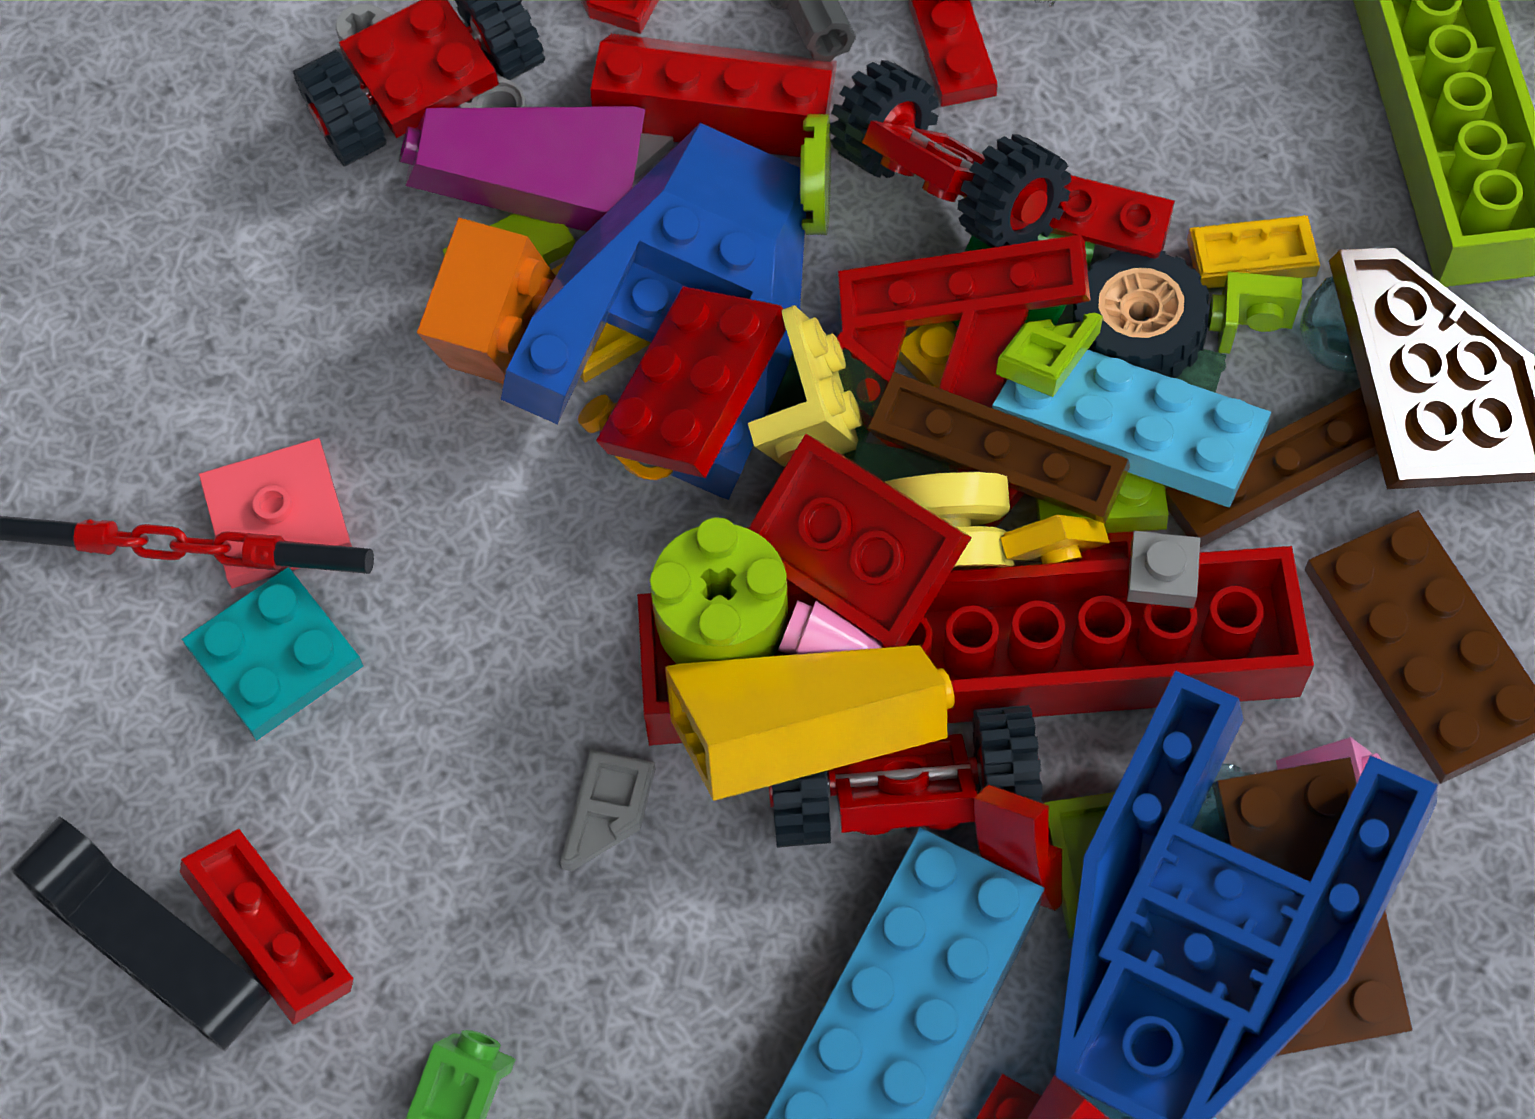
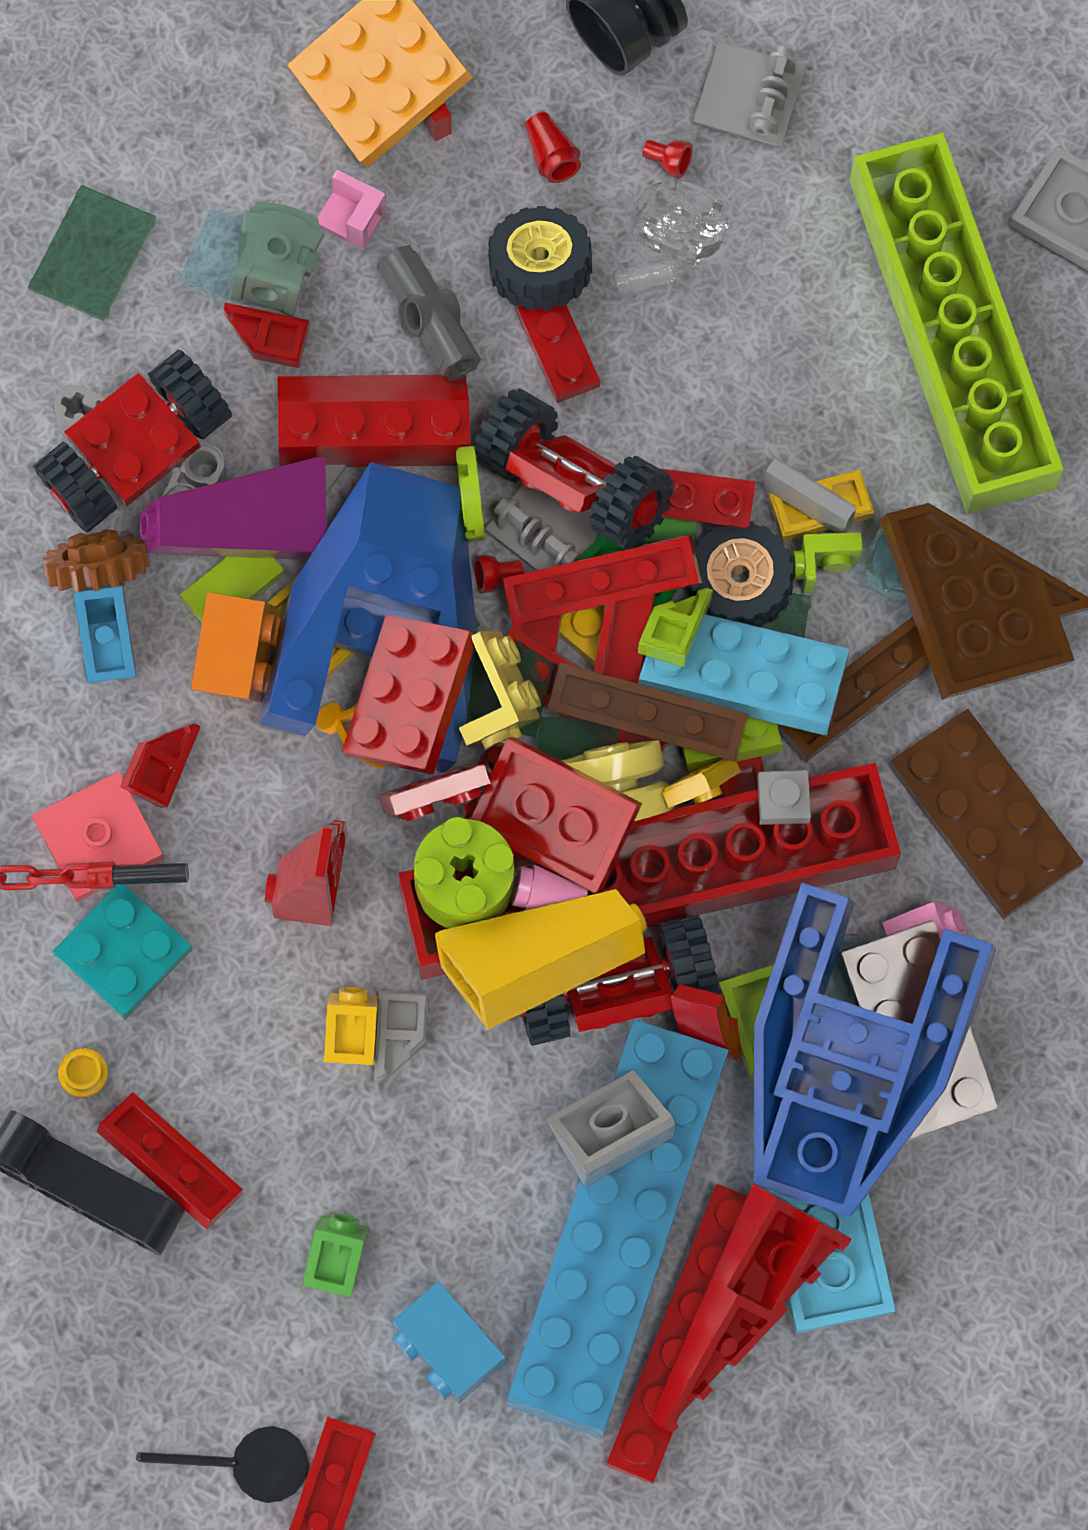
camera: 15 degrees left, 10 degrees up
none -> dark orange gear [43,529,150,592]
none -> yellow plate [58,1048,108,1098]
none -> dark azure slope [73,583,136,683]
none -> red tile [120,723,201,808]
none -> red wedge [265,819,347,926]
none -> yellow bracket [324,987,379,1065]
none -> plate [378,763,490,821]
none -> red piece [473,555,524,594]
none -> light grey hinge [485,484,598,571]
none -> light grey slope [546,1070,676,1187]
none -> light grey tile [763,458,856,533]

